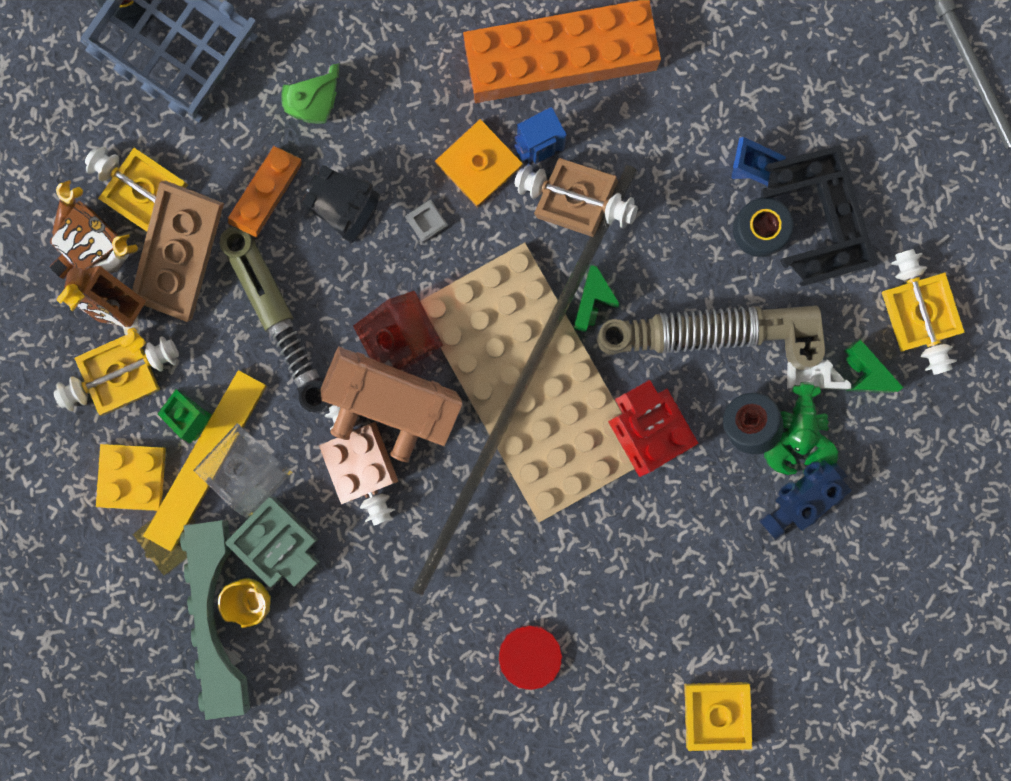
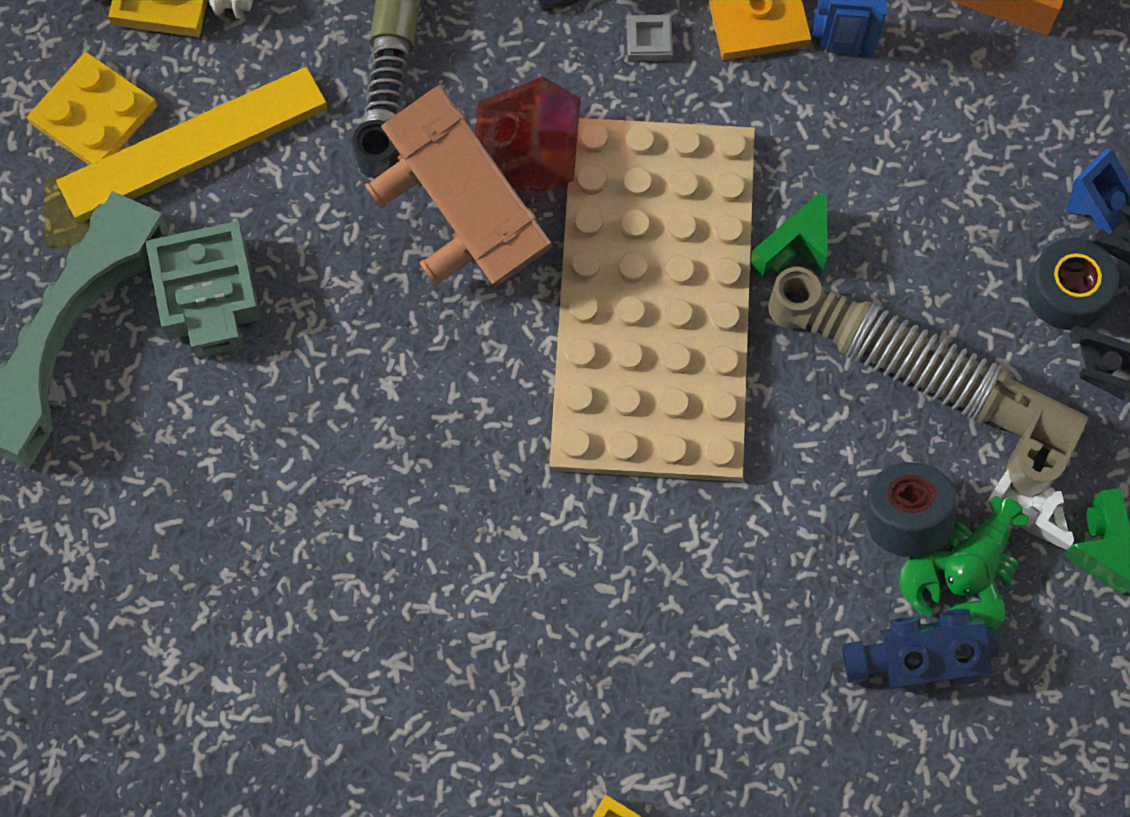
camera: 30 degrees right, 15 degrees down
green slope [158,389,212,444] -> none
clear slope [193,423,293,519] -> none
yellow hair [218,578,271,628] -> none
plate [319,405,399,525] -> none
clear smoke piece [412,165,637,596] -> none
red tile [498,625,562,690] -> none
medium nougat plate [515,158,638,237] -> none
red piece [608,380,699,477] -> none

